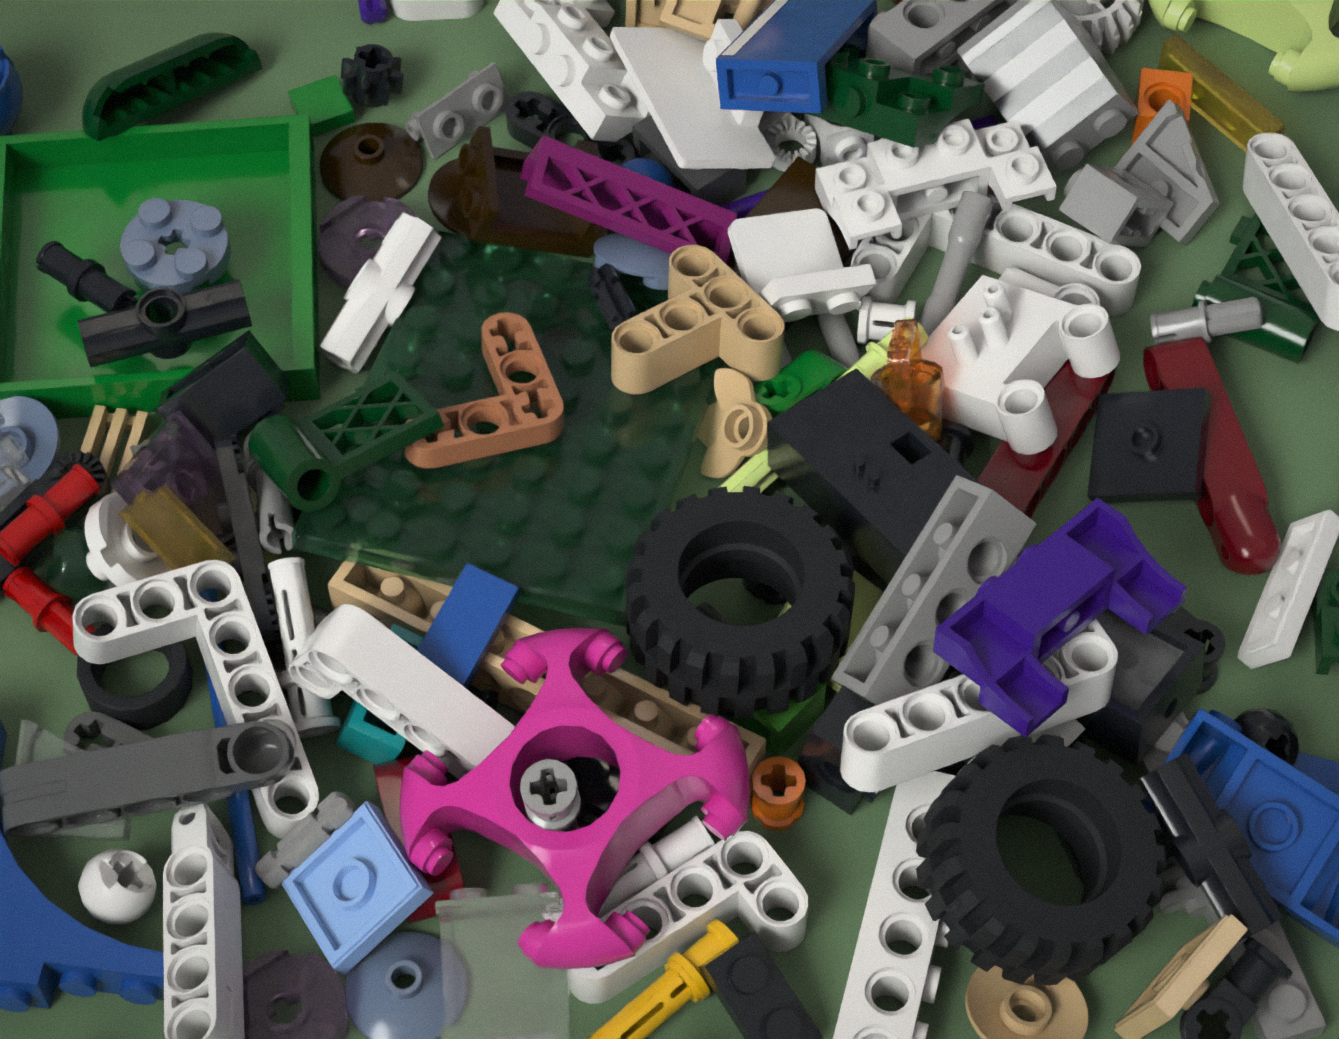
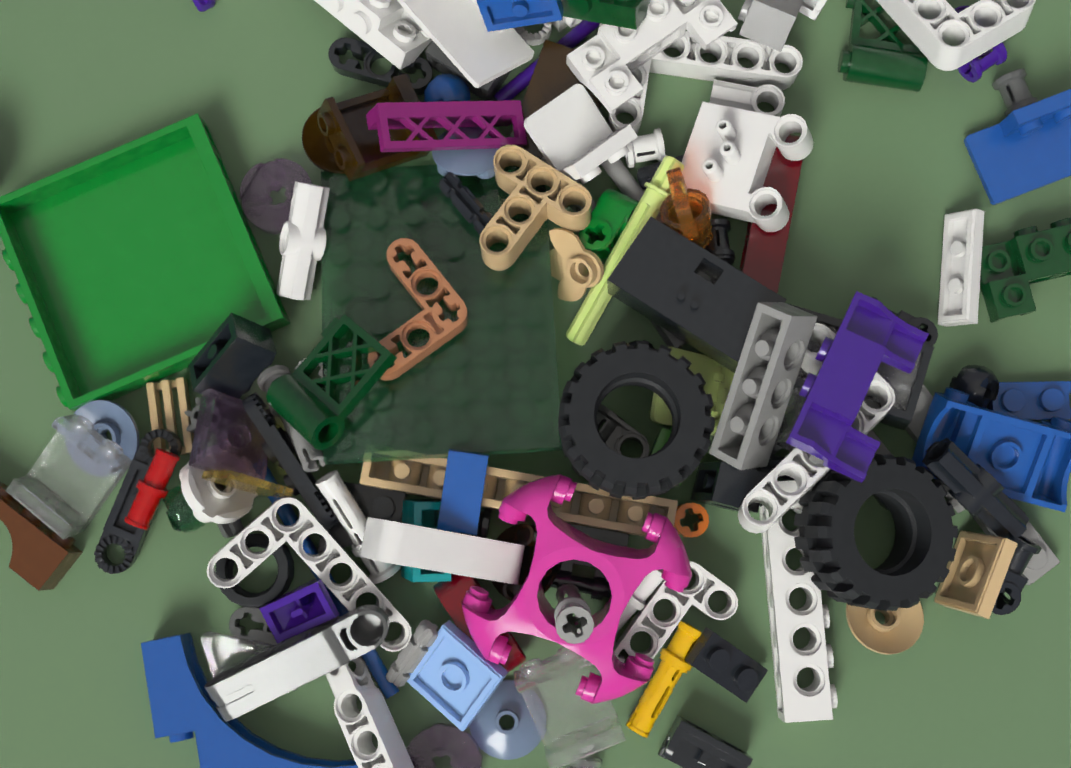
camera: 15 degrees left, 25 degrees up
red axle [3,566,97,656] -> none
black pin [36,241,137,313] -> none
black piece [78,280,252,368] -> none
white piece [78,848,157,925] -> none
dark green brick [82,32,262,141] -> none
sand blue plate [120,198,231,294] -> none
green tile [288,75,355,136] -> none
dark brown dish [320,122,423,207] -> none
black gear [341,44,404,108] -> none
light grey hinge [405,62,510,160] -> none
light grey piece [919,191,993,337] -> none
black plate [1087,388,1211,503] -> none
dark red piece [1143,337,1281,575] -> none
light grey axle [1150,297,1263,345] -> none
none -> dark purple slope [259,579,340,644]

